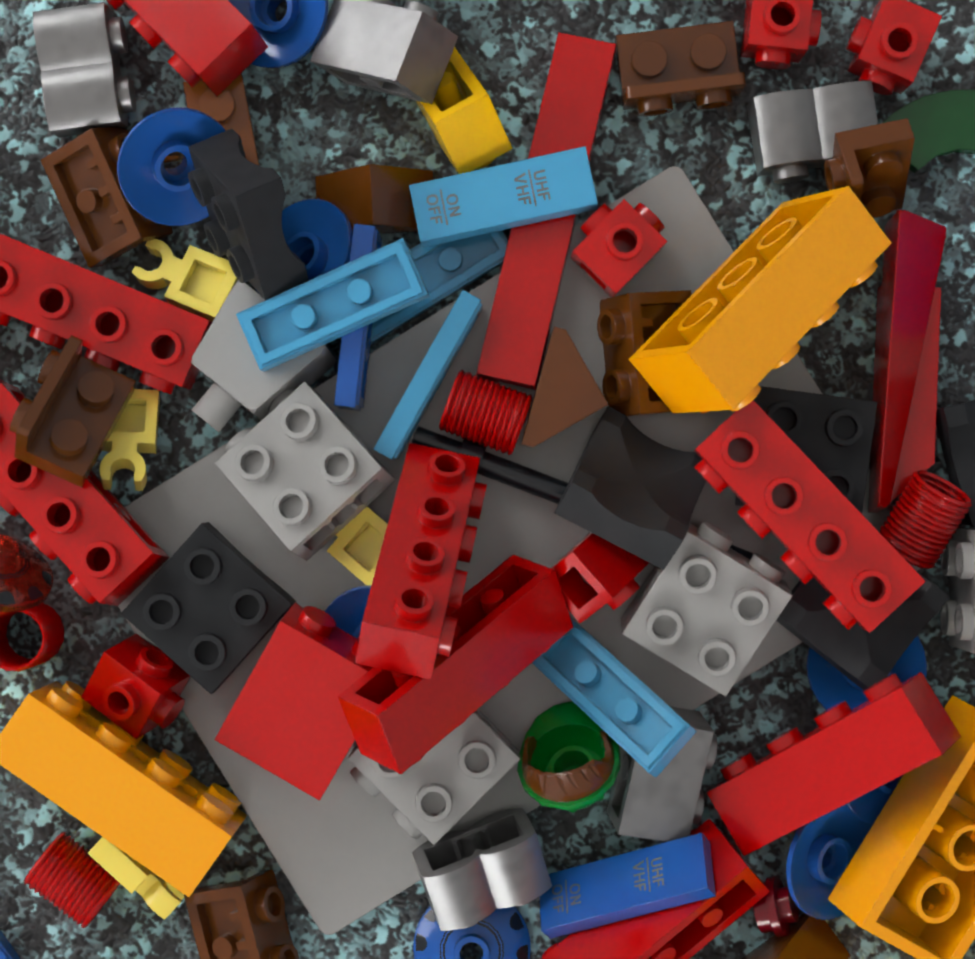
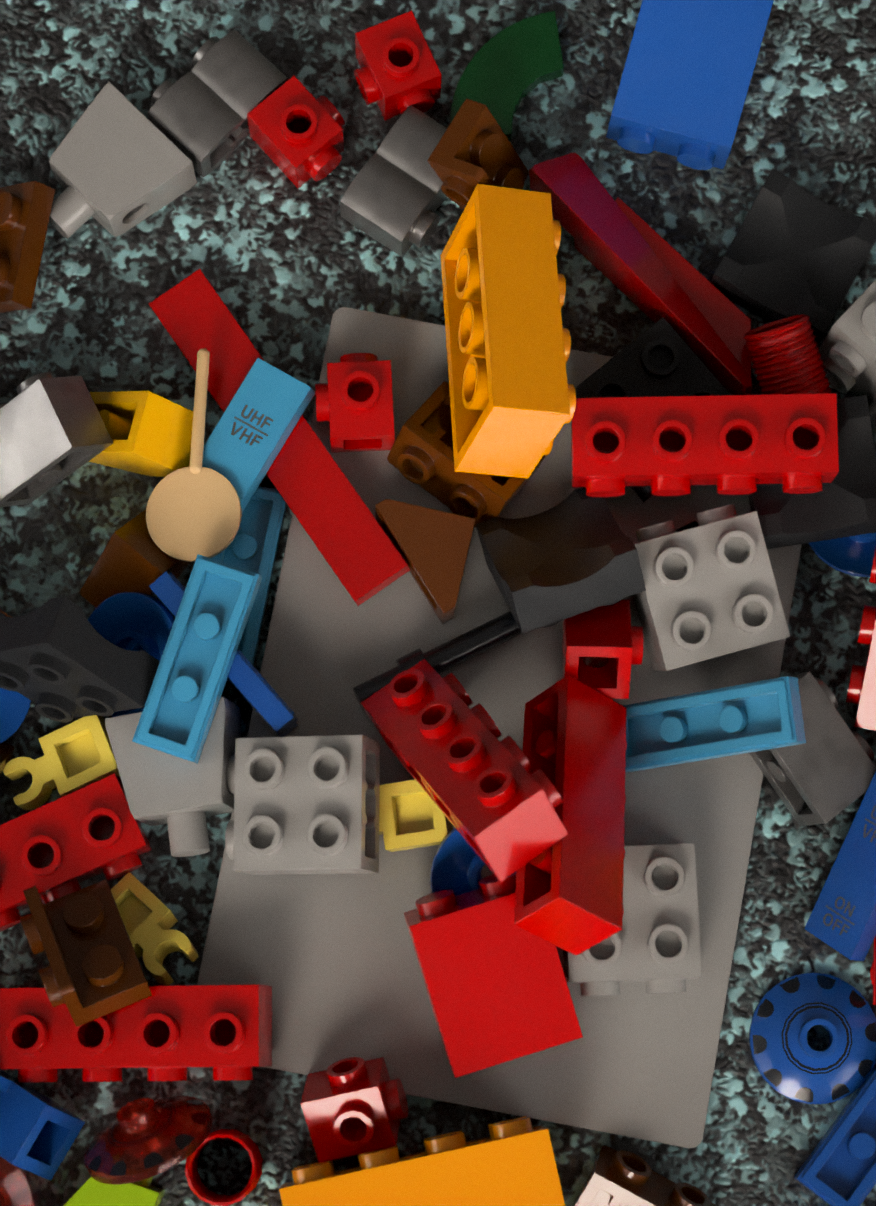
camera: 50 degrees left, 10 degrees down
black brick [121,522,296,694] -> none
dark azure tile [373,290,483,460] -> none
flat silver brick [412,808,552,931] -> none
red piece [439,369,533,456] -> none
green piece [517,701,621,813] -> none
reddish brown bracket [614,21,746,117] -> none
none -> tan piece [146,348,242,562]

